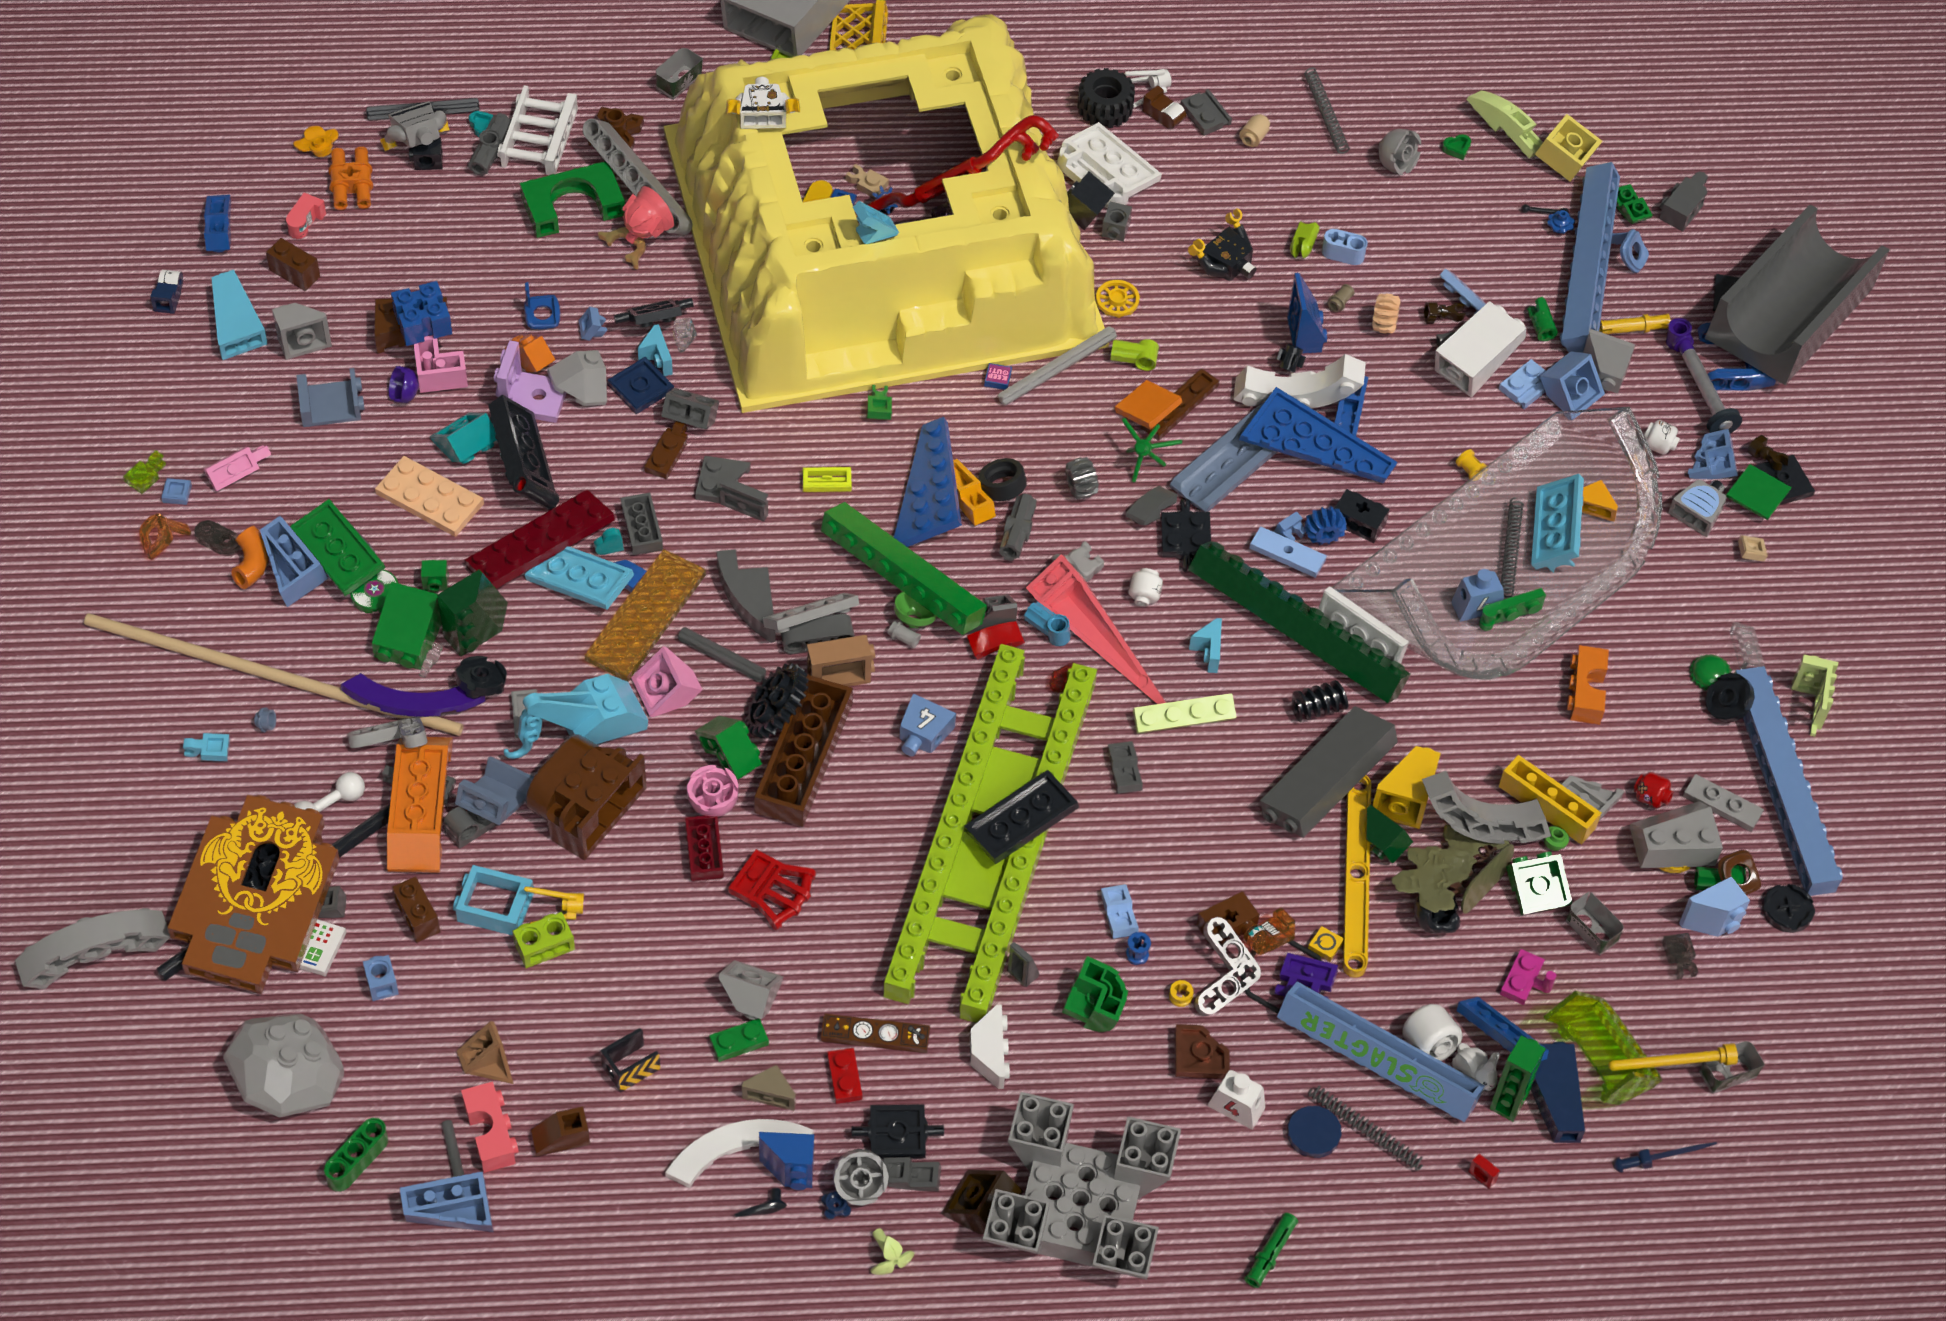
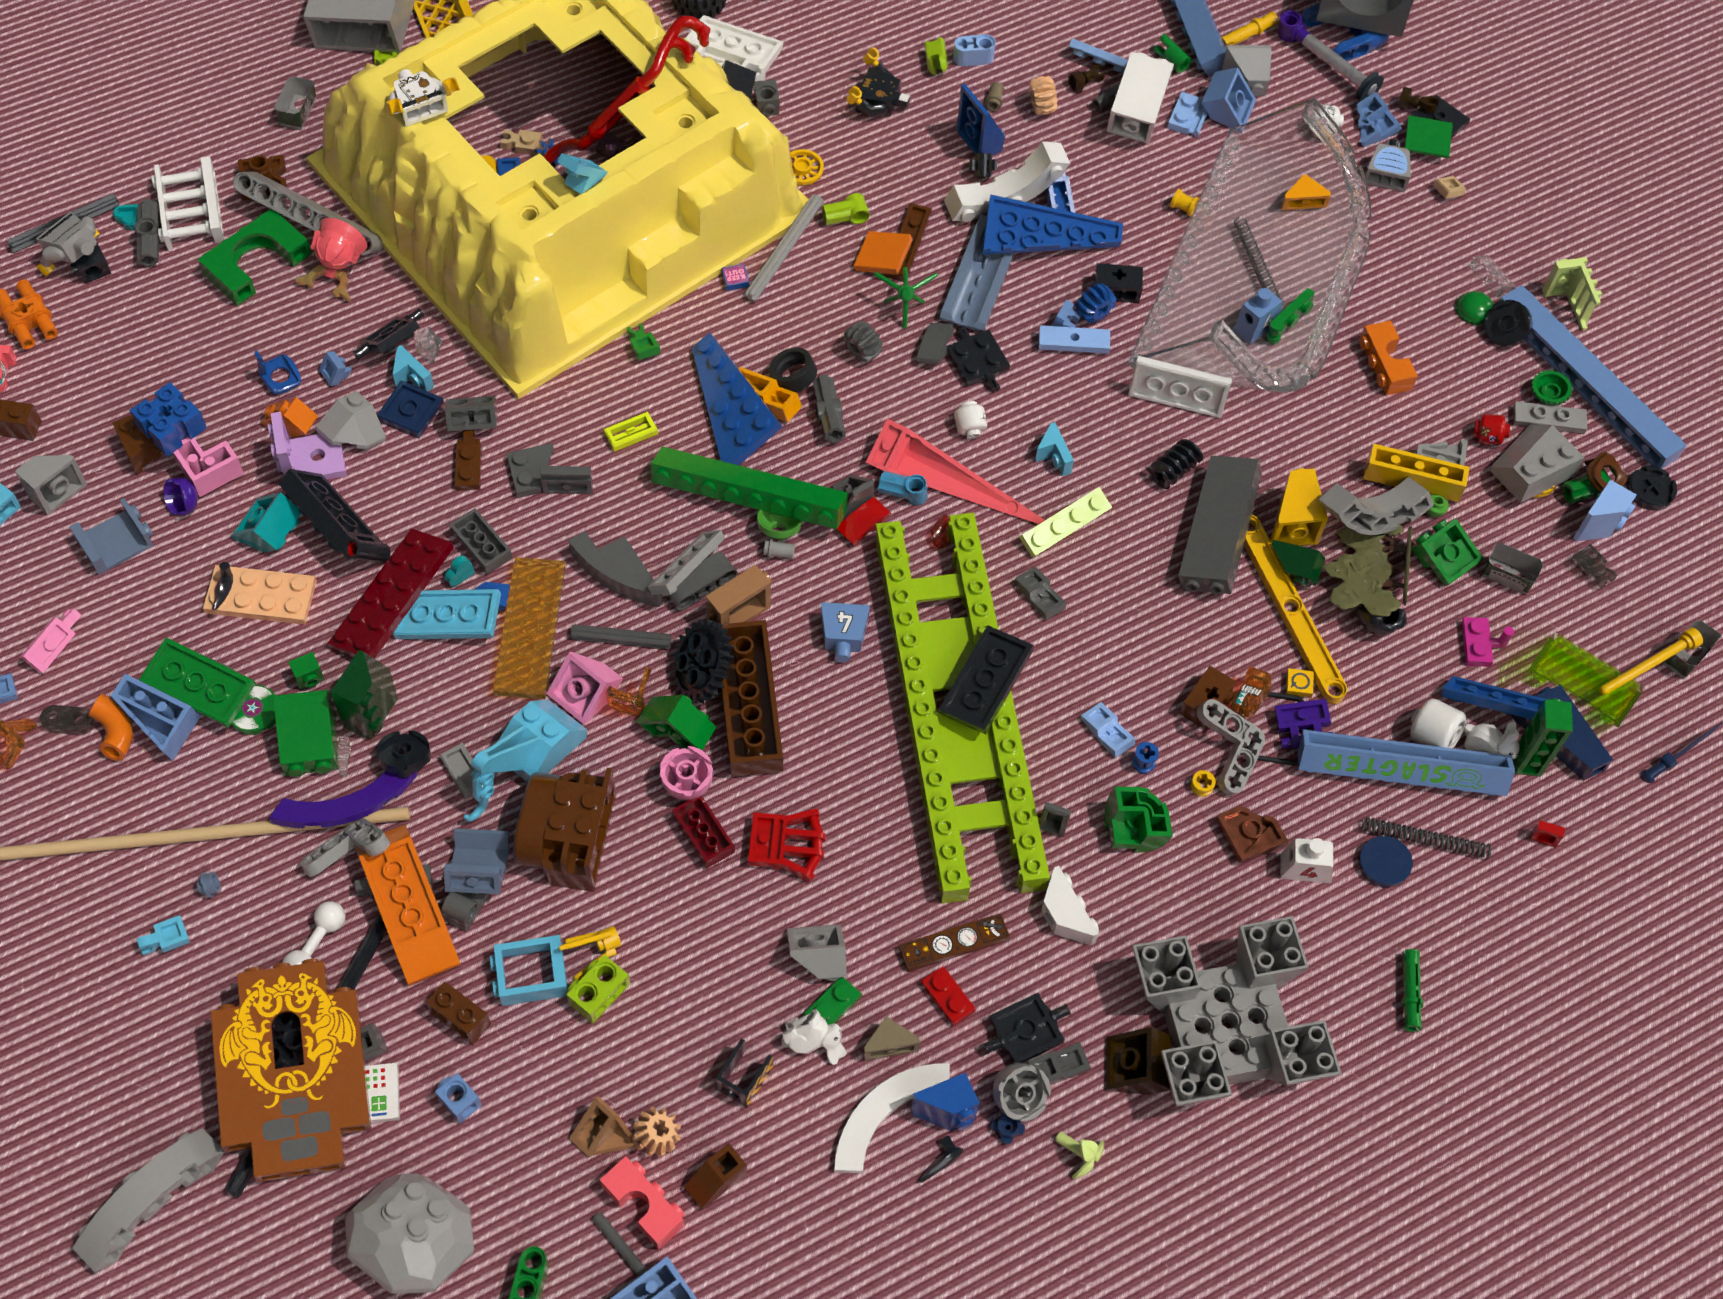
camera: 25 degrees left, 5 degrees up
light grey animal [1052,541,1104,582] -> none
dark green brick [1188,541,1411,703] -> none
medium azure piece [1531,474,1584,573] -> none
none -> black bar [212,562,233,610]
none -> clear orange piece [606,667,652,715]
none -> light nougat gear [632,1107,681,1157]
none -> white animal [781,1009,847,1065]
none -> green hat [1531,370,1573,406]

